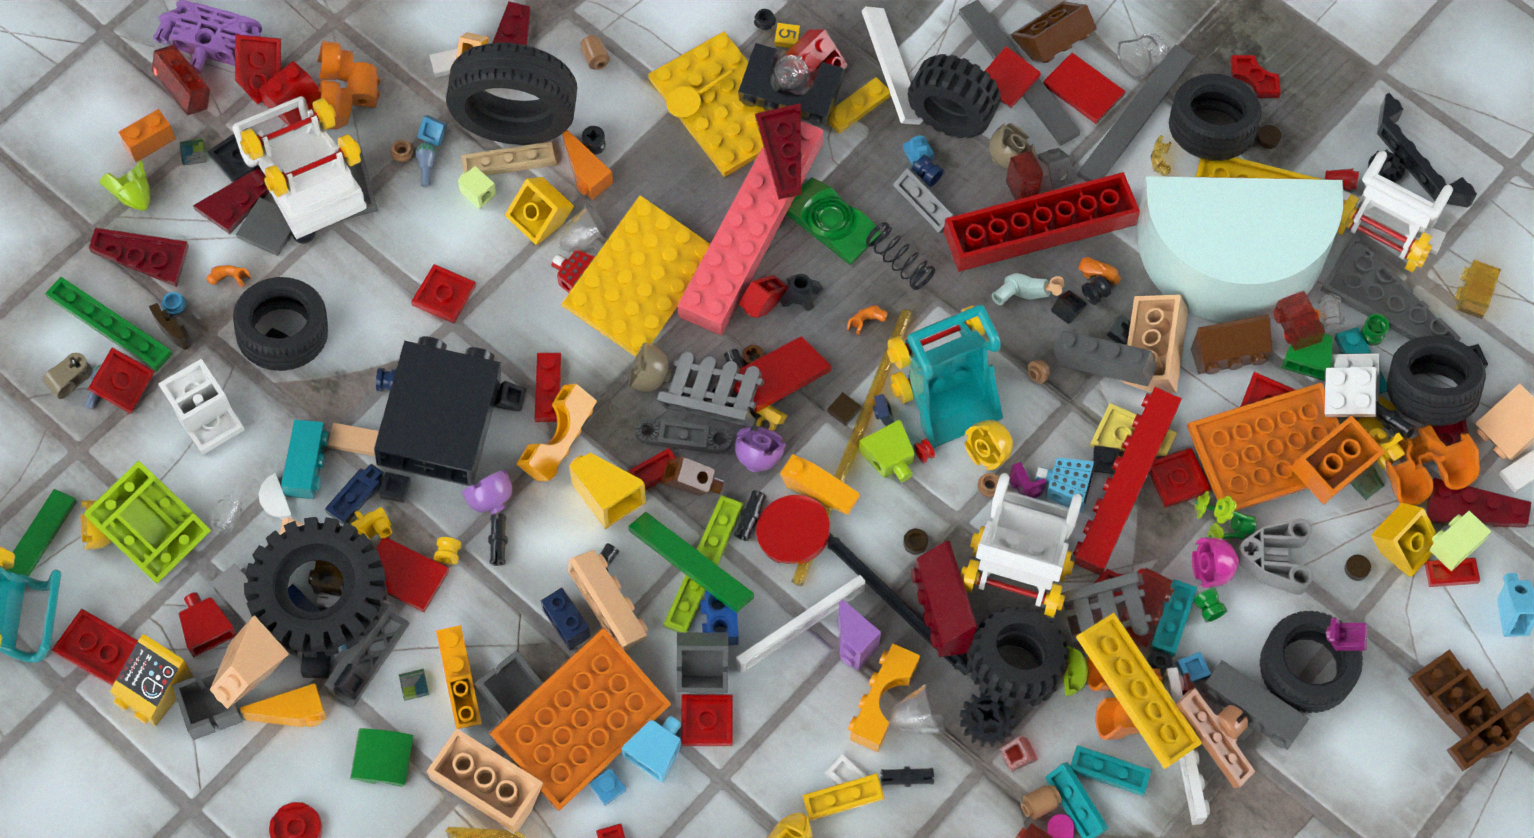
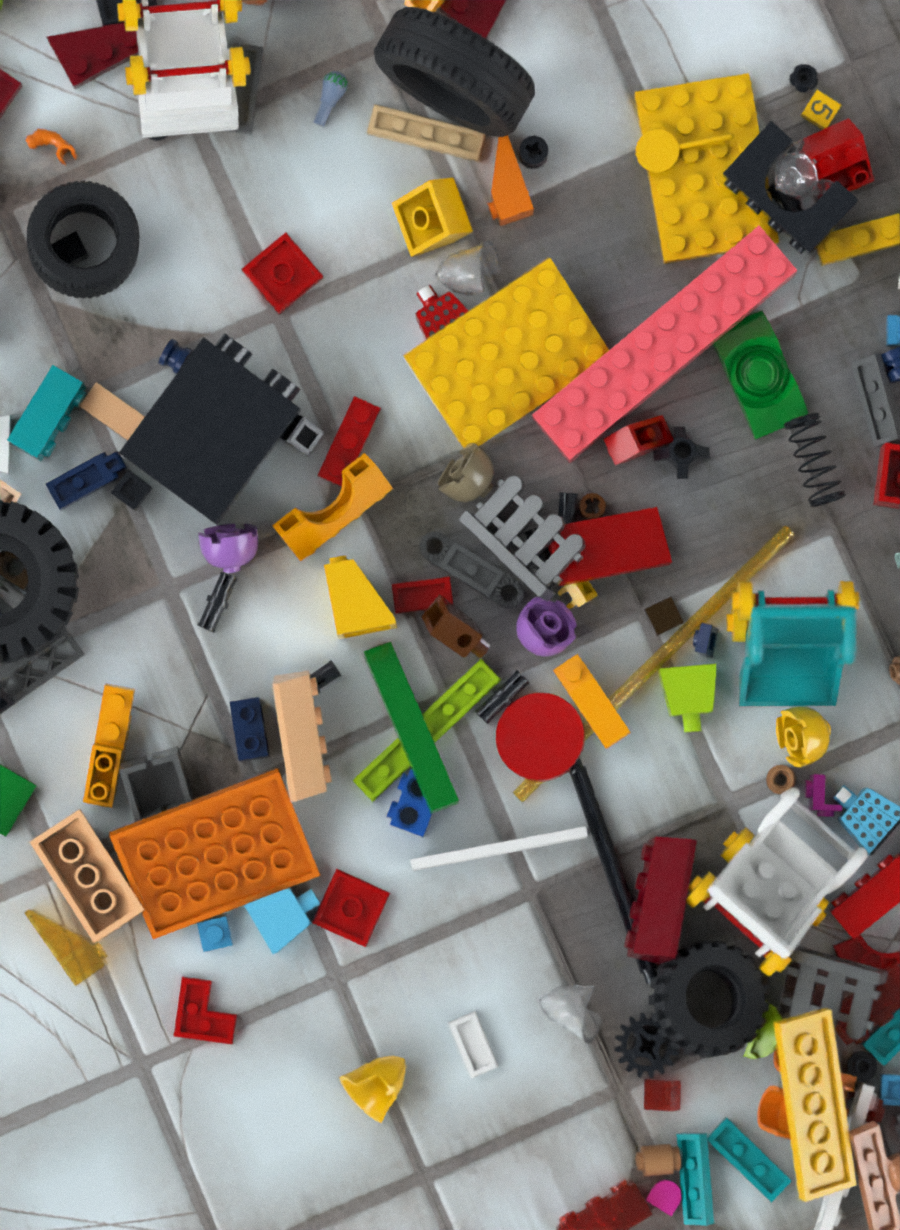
camera: 25 degrees right, 20 degrees up
dark grey tile [236,197,292,256] -> none
yellow hips [351,507,392,539] -> none
red tile [376,537,449,613] -> none
medium nougat plate [390,139,414,162] -> none
clear green tile [399,669,429,701] -> none
dark azure plate [417,115,447,146] -> none
yellow wheel [434,537,462,565] -> none
yellowish green brick [458,166,496,209] -> none
medium nougat brick [581,35,610,70] -> none
dark grey piece [676,632,728,693] -> none
dark red wing [755,103,801,200] -> none
yellow tile [802,773,885,821] -> none
medium lavender slope [837,599,881,670] -> none
orange piece [847,305,888,335] -> none
light orange arch [848,643,920,752] -> none
black pin [880,766,934,787] -> none
dark brown tile [903,528,928,555] -> none
red bush [913,439,935,463] -> none

